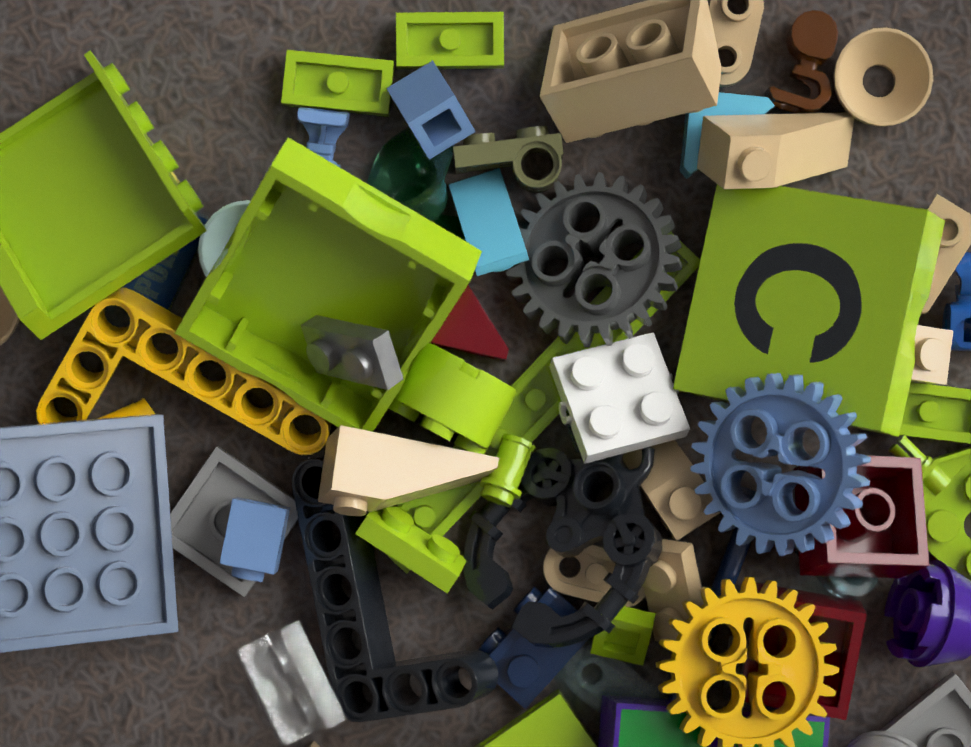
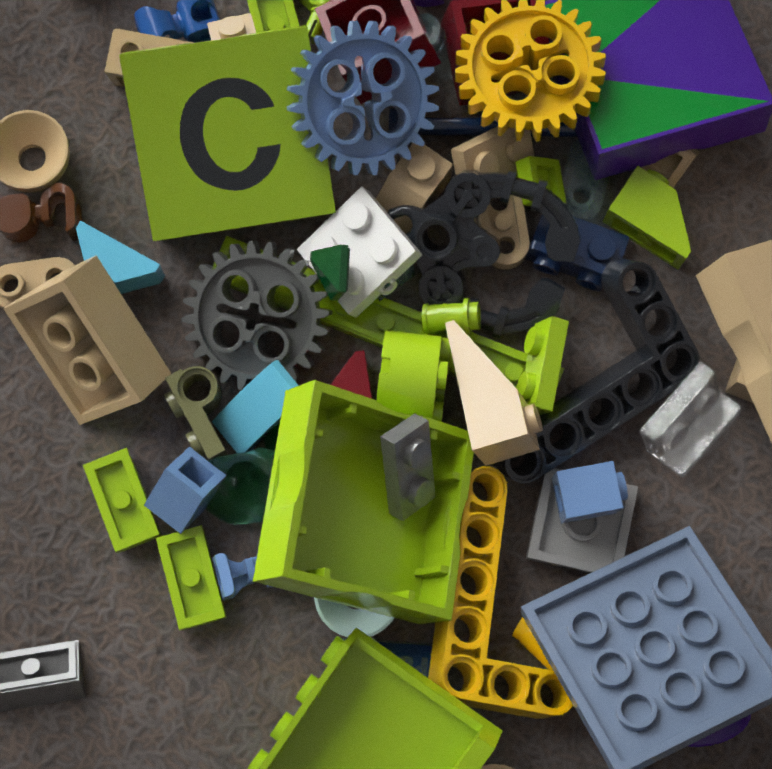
camera: 110 degrees left, 10 degrees down
tan slope [697,112,854,189] -> none
none -> dark green slope [310,245,350,301]

